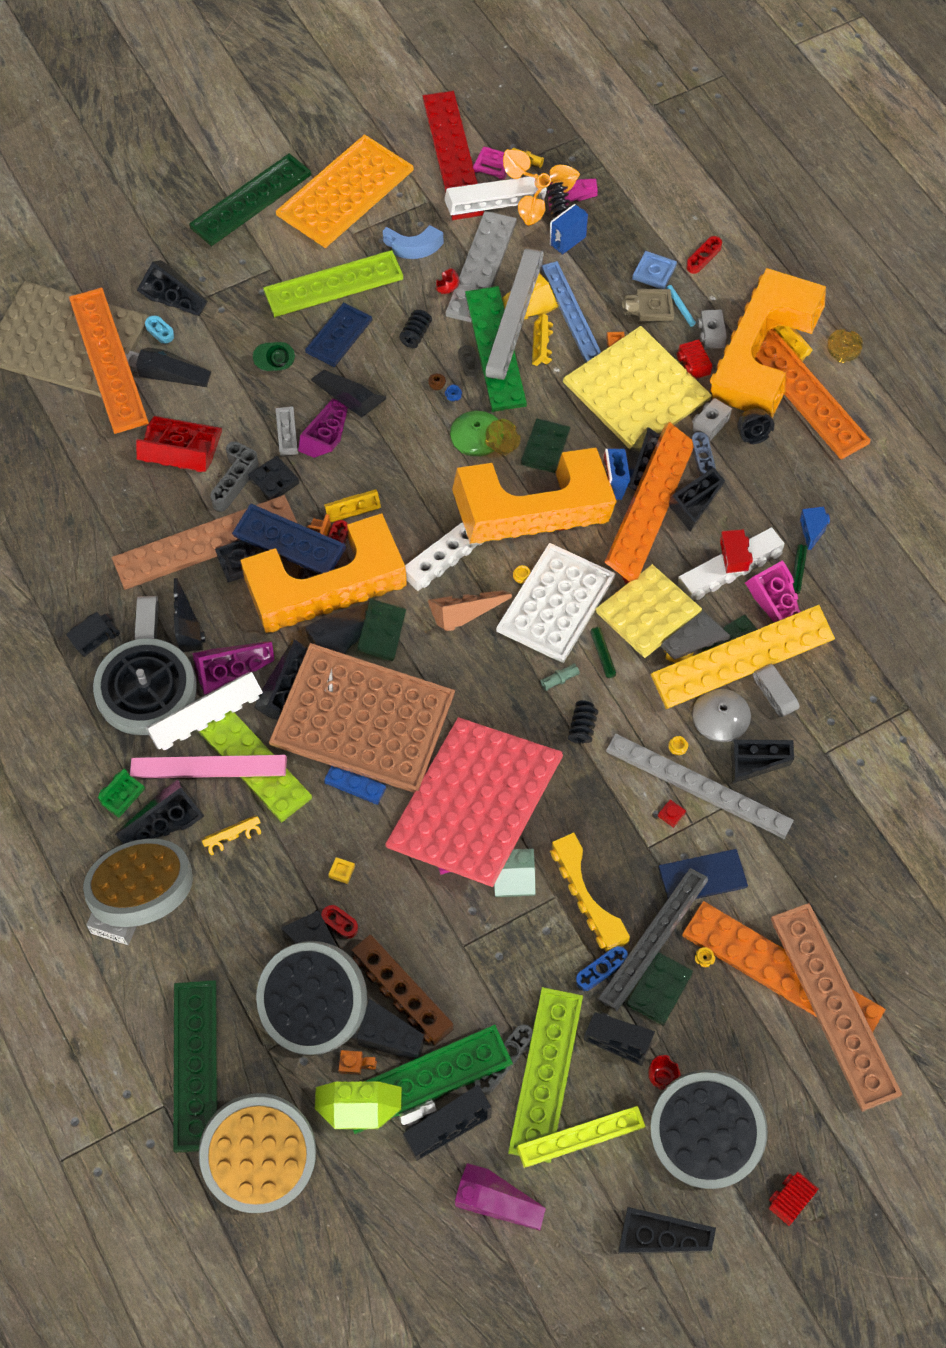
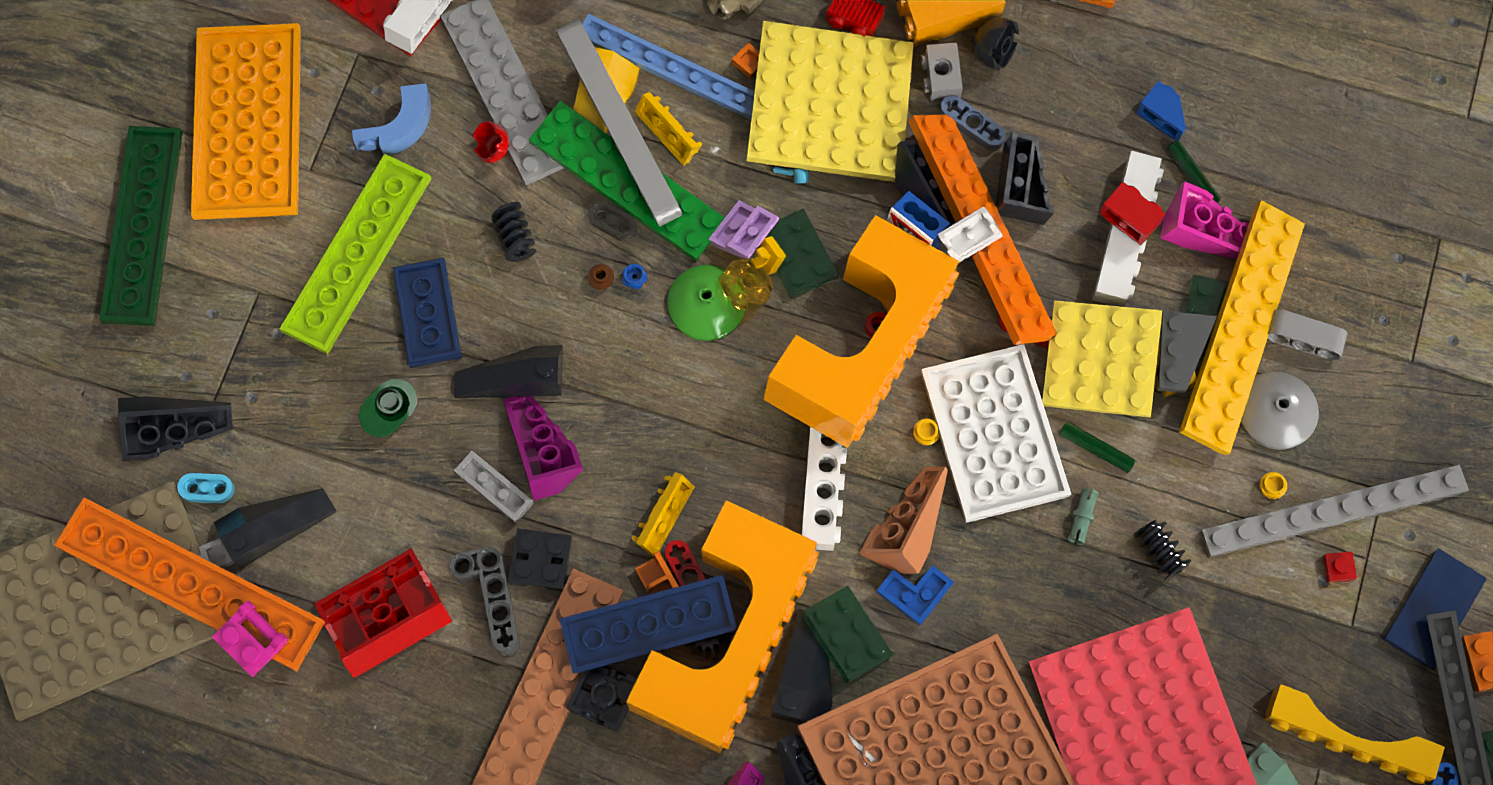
camera: 45 degrees left, 10 degrees up
black wedge [731,739,794,784] -> none
none -> dark pink plate [212,600,289,677]
none -> lavender slope [709,200,779,259]
none -> yellow tile [750,236,786,275]
none -> medium azure hand [773,166,809,184]
none -> blue plate [876,565,954,626]
none -> white hinge [938,206,1003,262]

